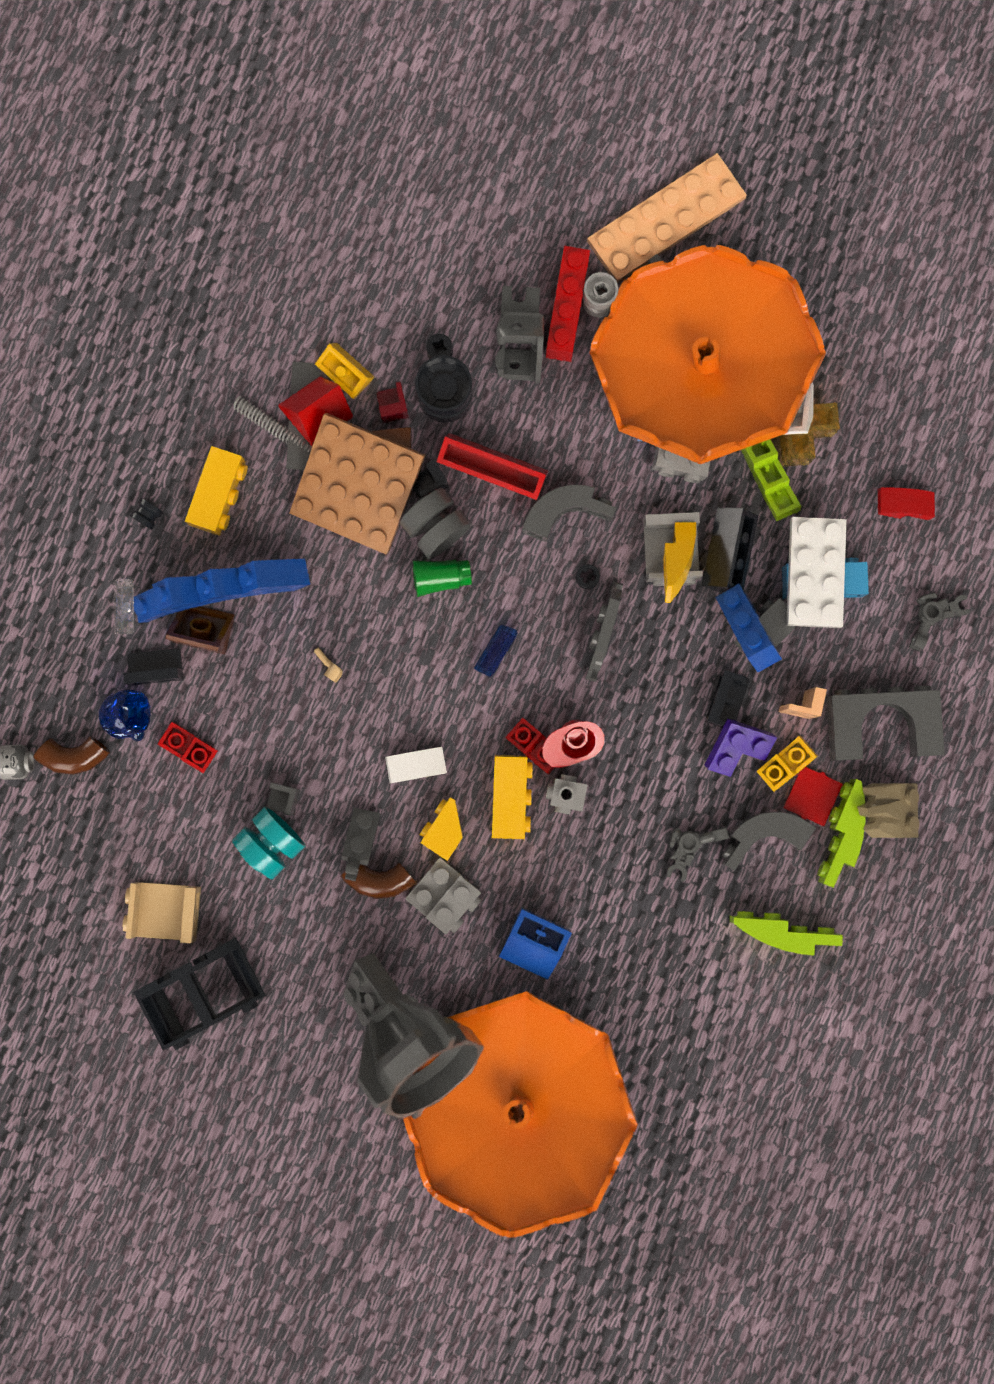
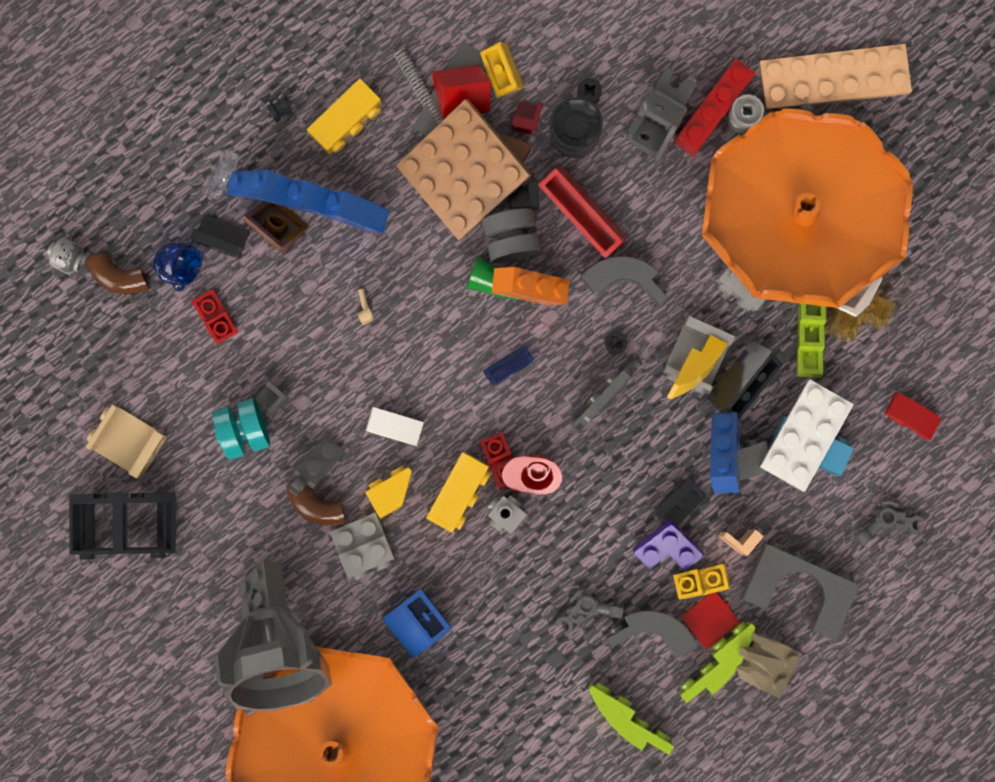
camera: 25 degrees right, 0 degrees up
none -> orange brick [492,267,570,305]

